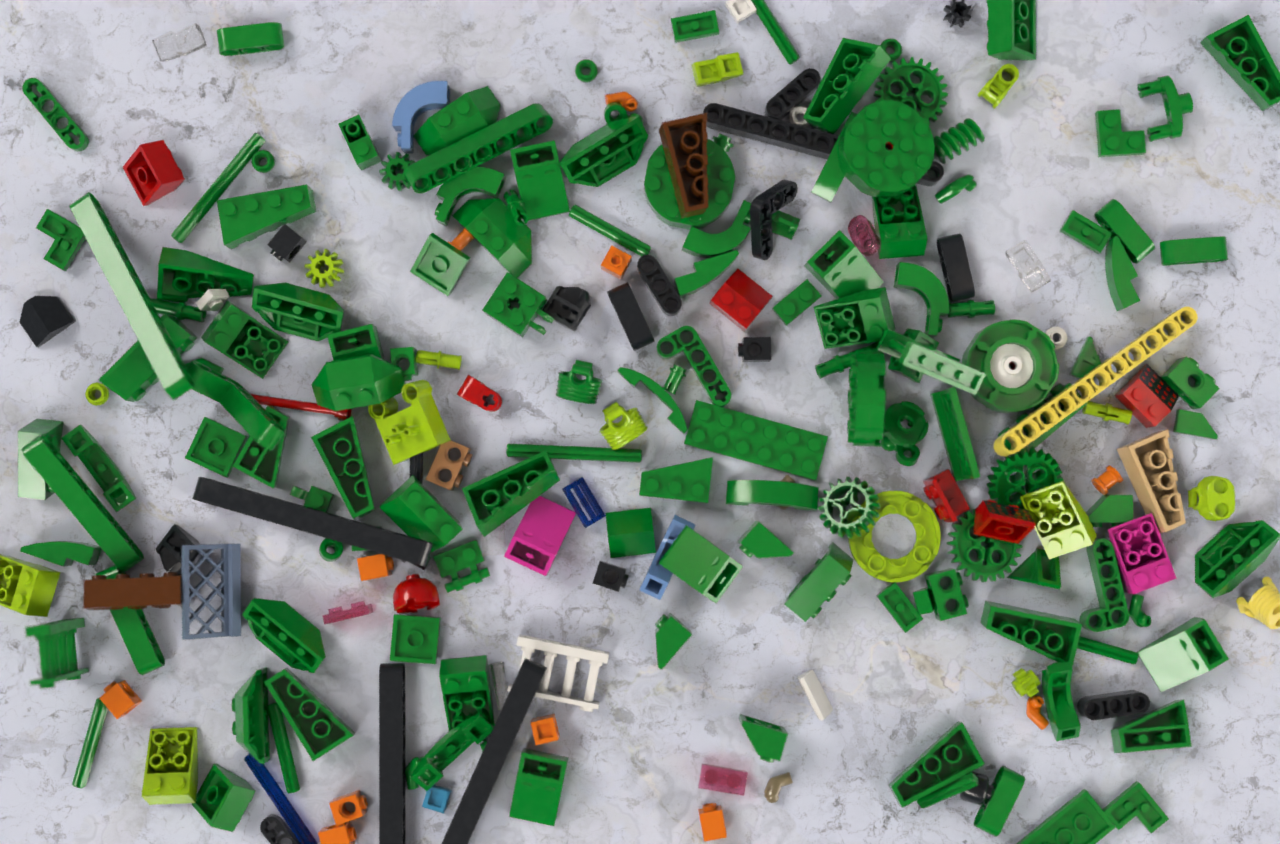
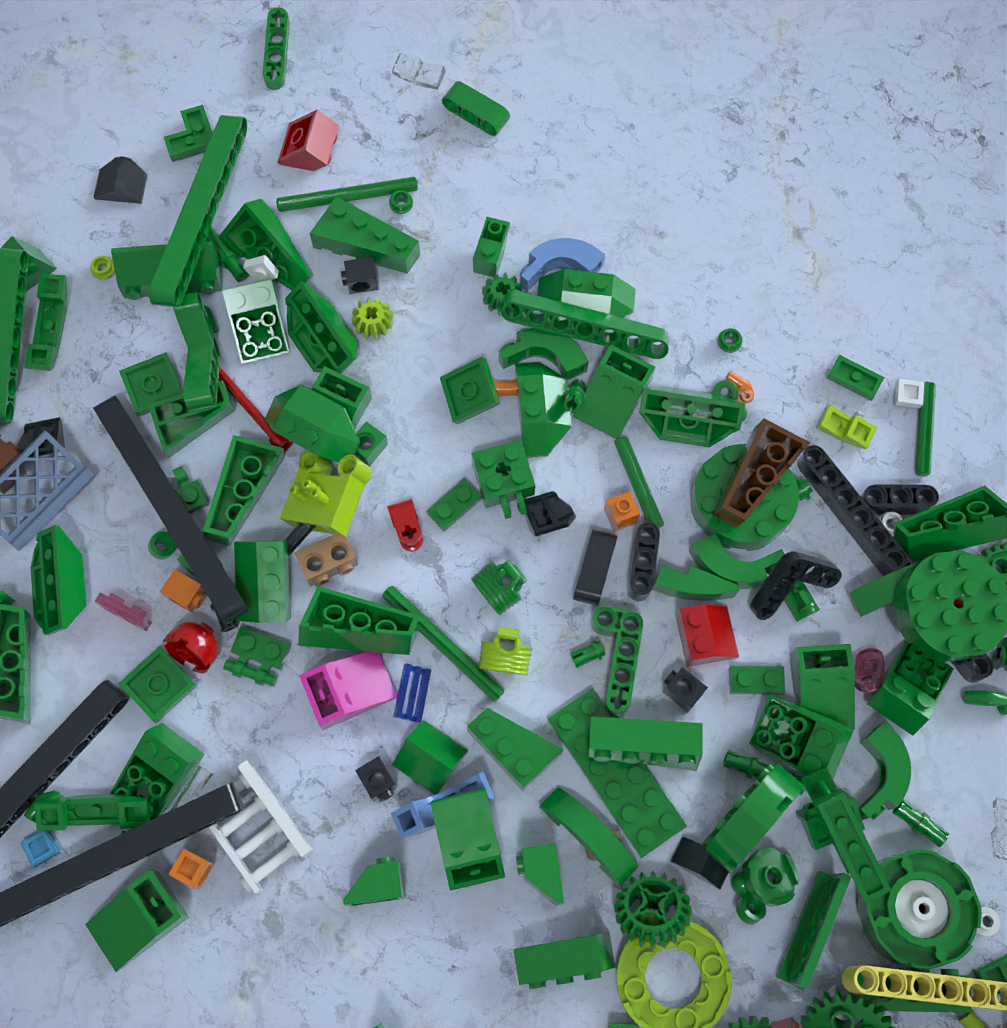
camera: 40 degrees right, 15 degrees down
lime axle [415,350,462,370] -> none
green slope [617,367,687,434] -> none
red bracket [923,469,970,522] -> none
black beam [937,233,975,302] -> none
none -> green plate [426,478,482,532]
none -> green wedge [588,717,703,771]
none -> black slope [670,836,729,890]

